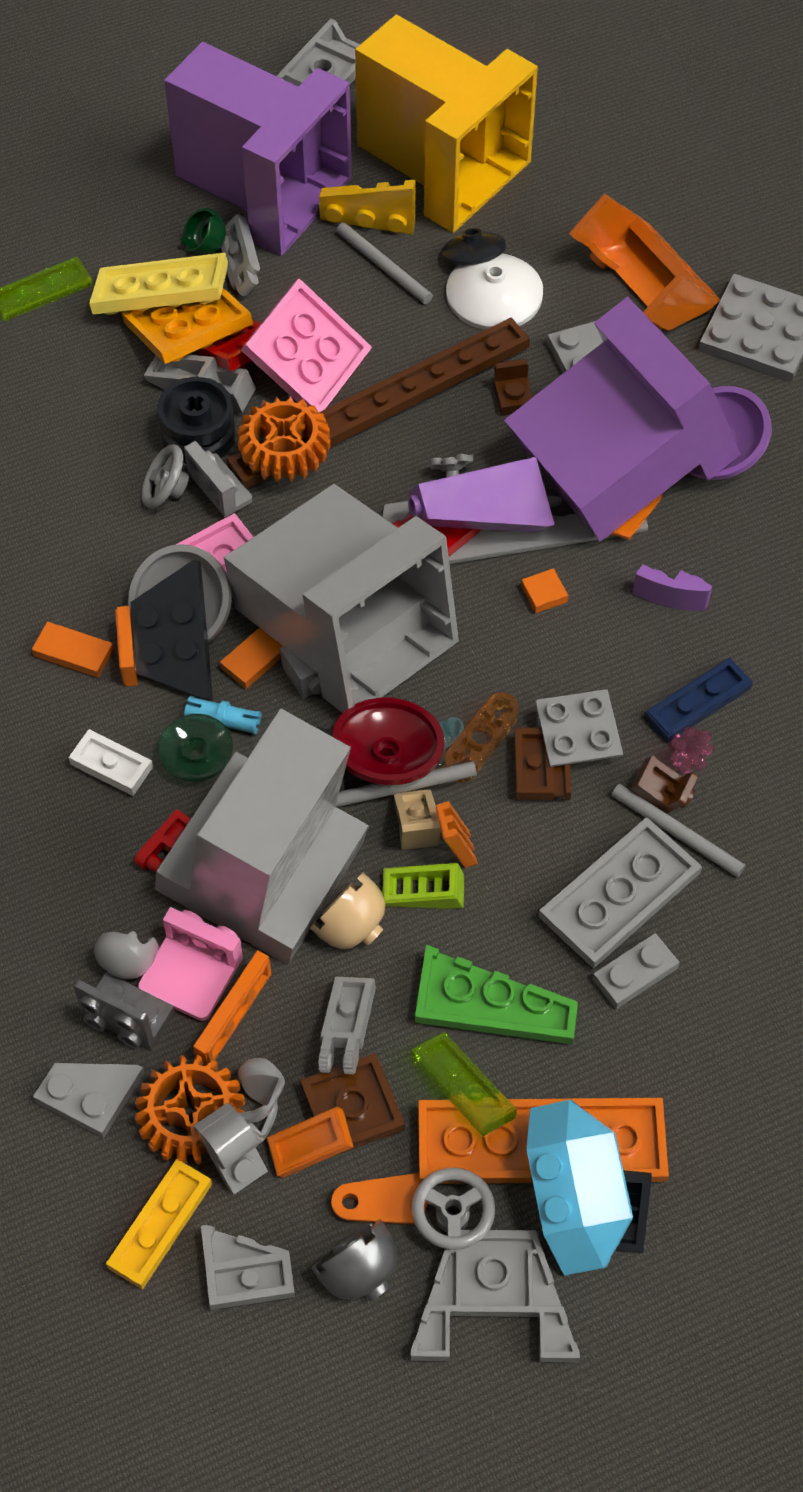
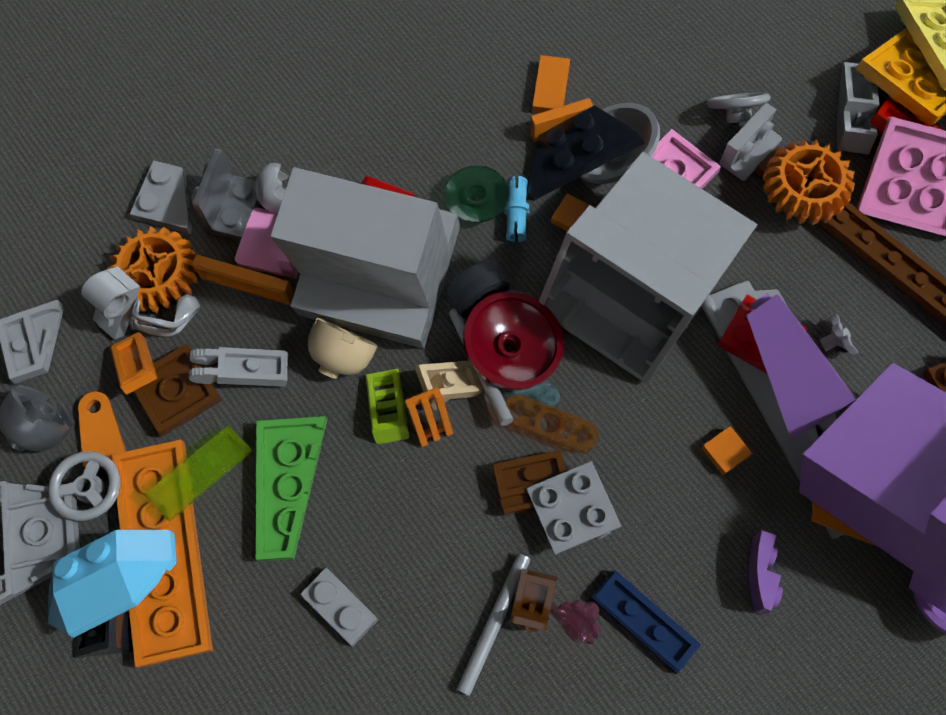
camera: 80 degrees right, 10 degrees up
white plate [68,729,153,796] -> none
yellow plate [106,1159,212,1290] -> none
black wheel [157,376,236,464] -> none
light grey plate [538,817,702,969] -> none

